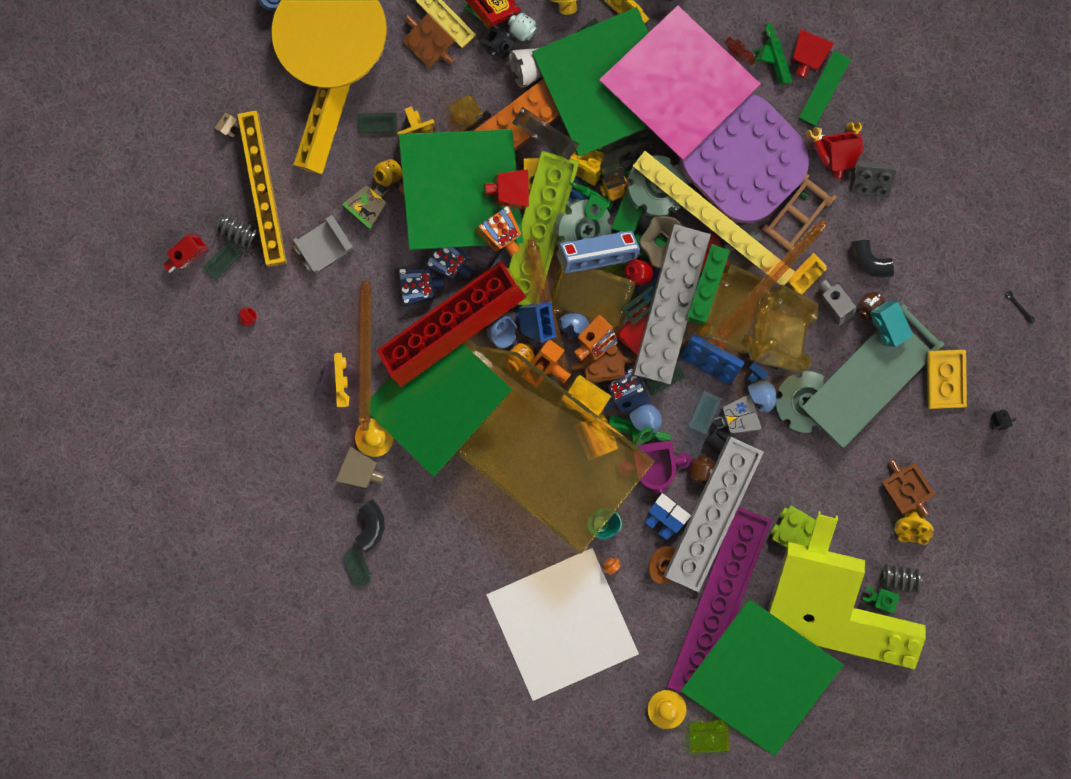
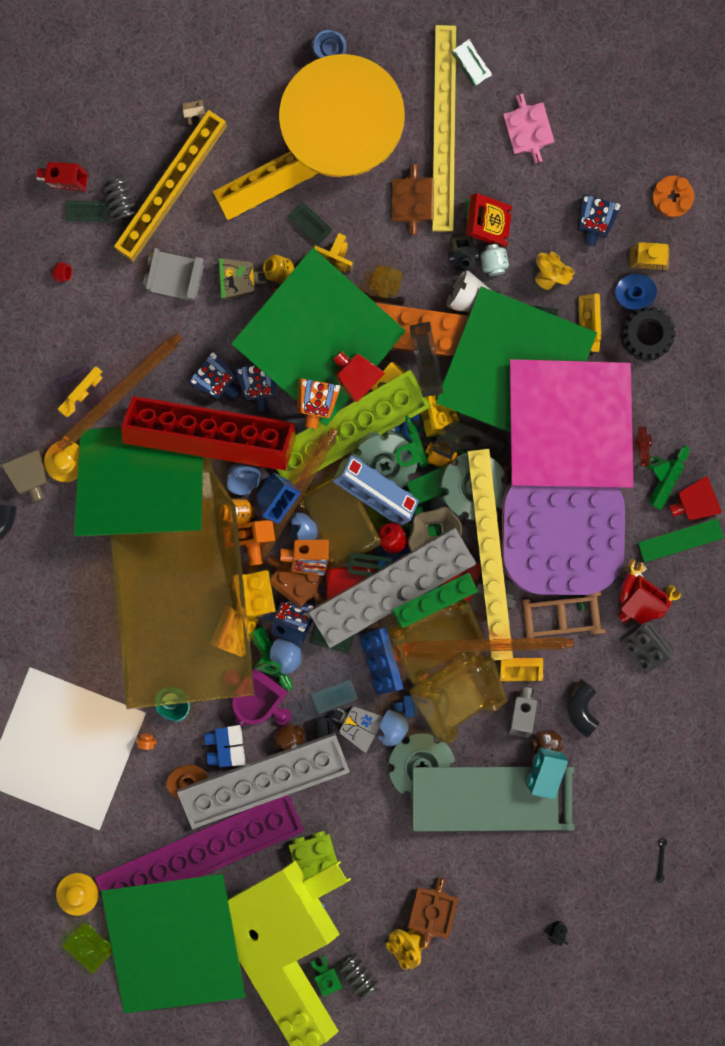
camera: 45 degrees right, 0 degrees up
yellow tile [927,350,967,409] -> none

